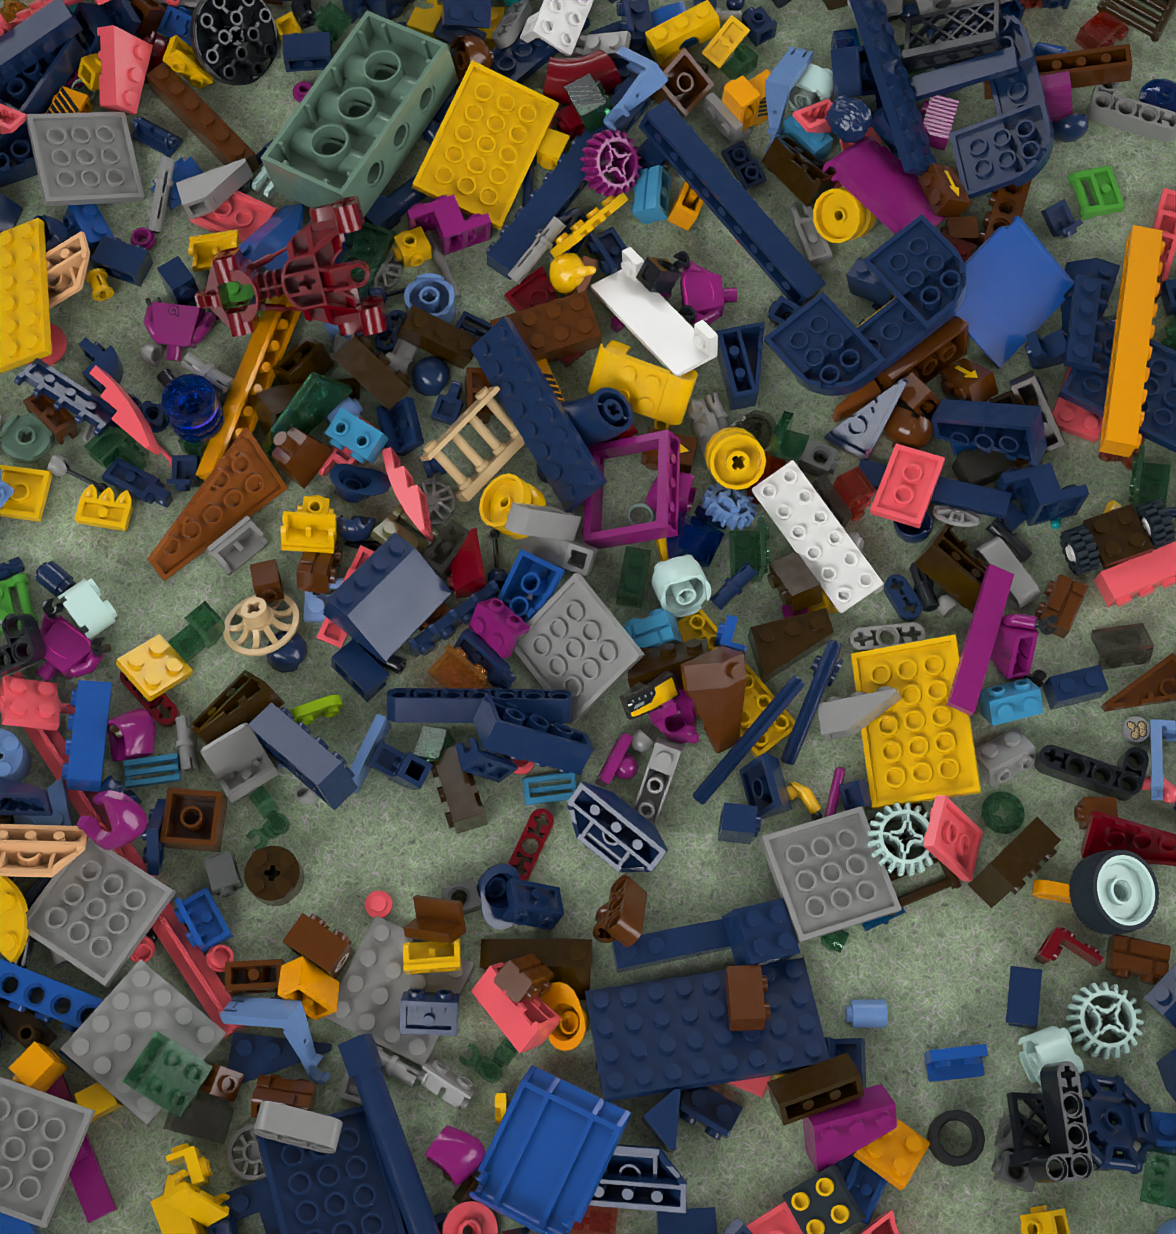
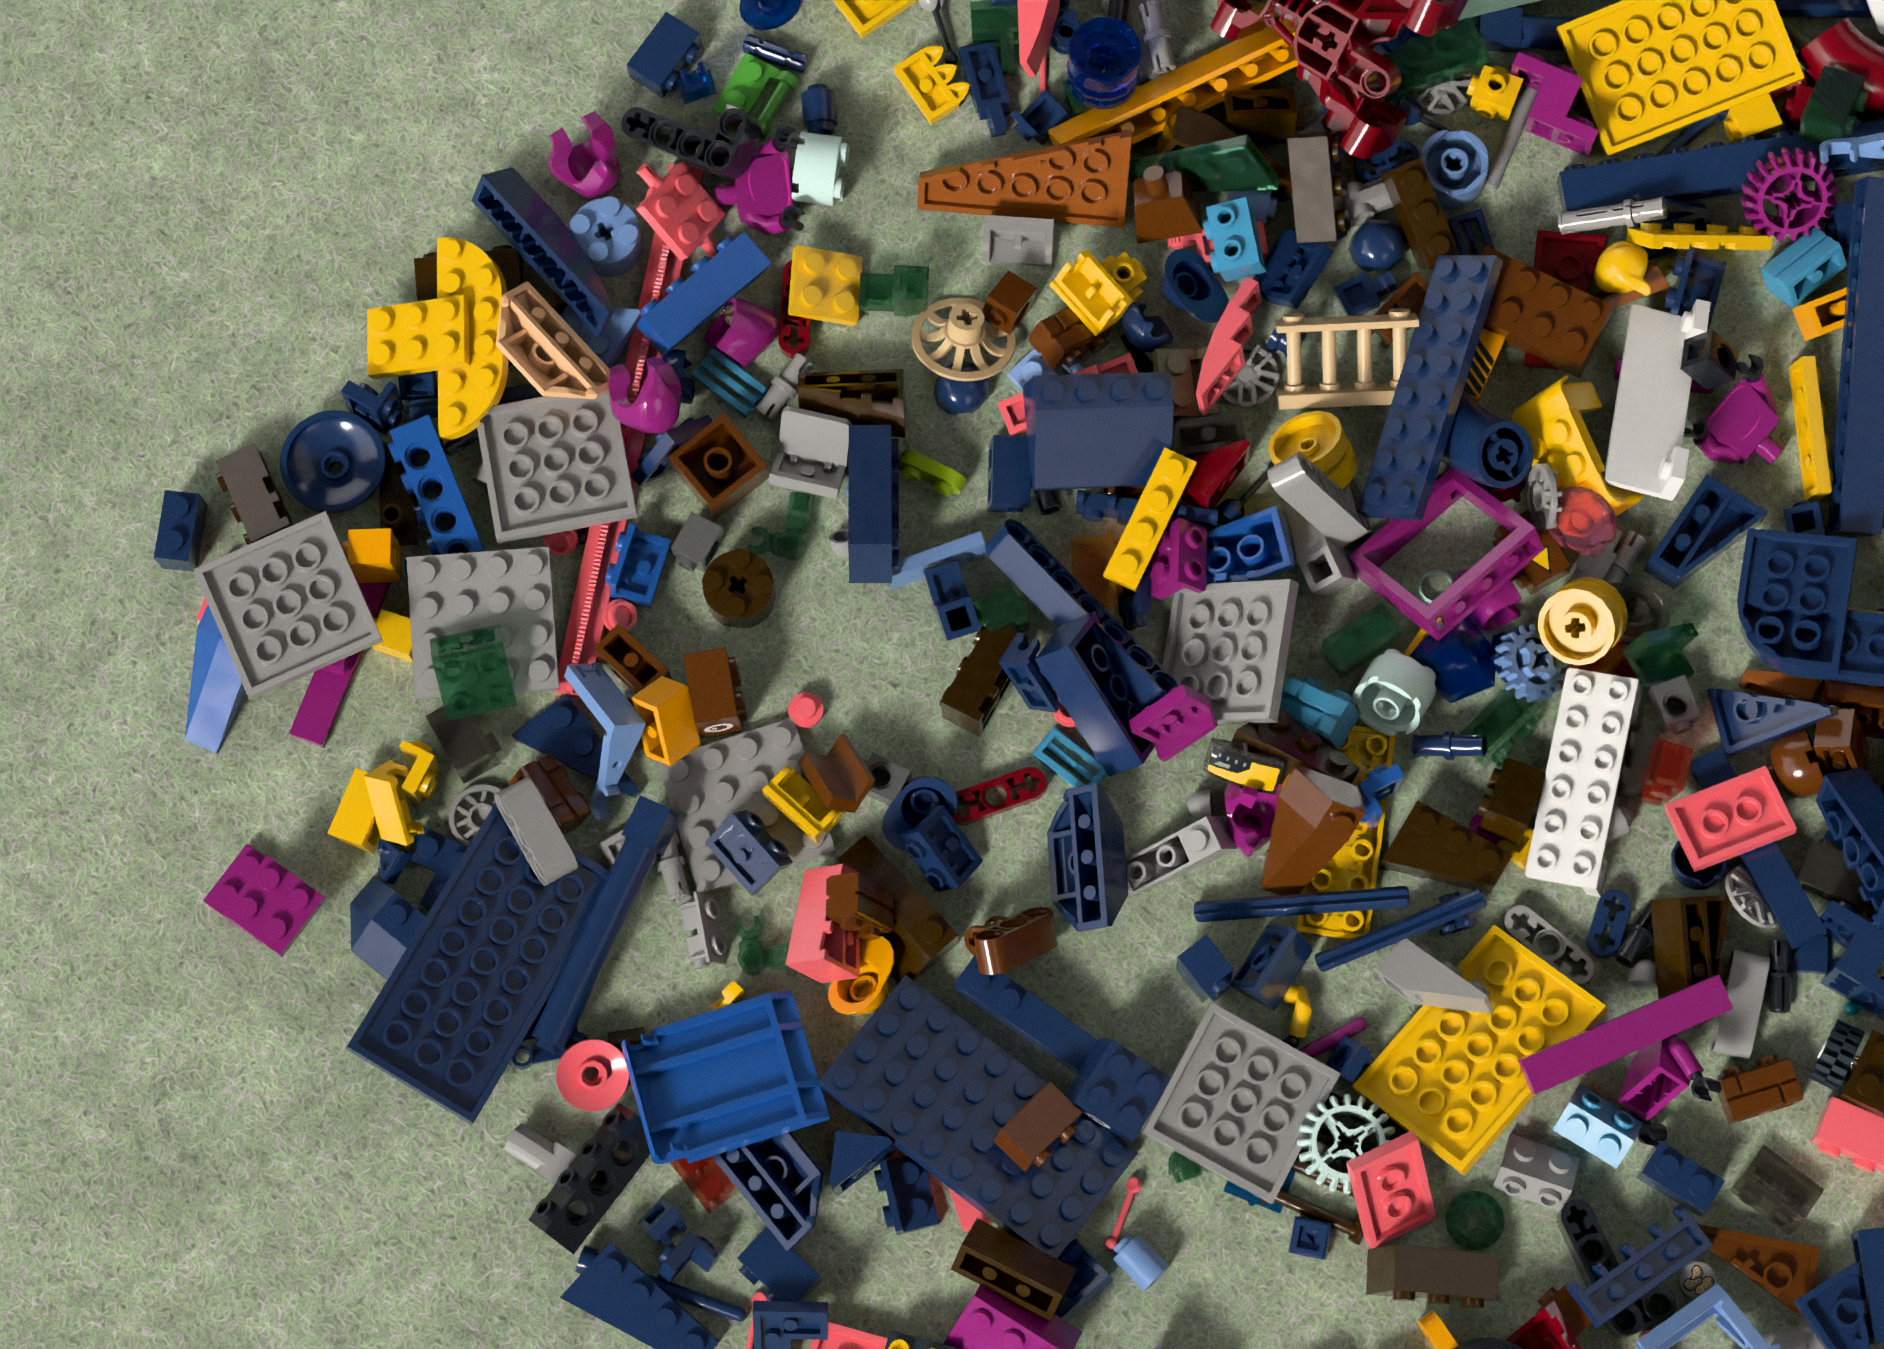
camera: 55 degrees right, 5 degrees up
reddish brown bracket [196,1062,244,1102] -> none
magenta piece [425,1125,486,1186] -> none
magenta tile [595,733,638,788] -> none
none -> yellow plate [1103,447,1197,592]
none -> coral hinge [1105,1177,1142,1251]
none -> magenta bracket [1128,684,1218,761]
none -> dark blue tile [1289,1216,1333,1260]
none -> light grey wheel [1527,463,1562,531]
none -> clear pink tile [1549,486,1617,555]
none -> dark blue hinge [1566,1205,1713,1329]
none -> yellow plate [1788,356,1834,502]

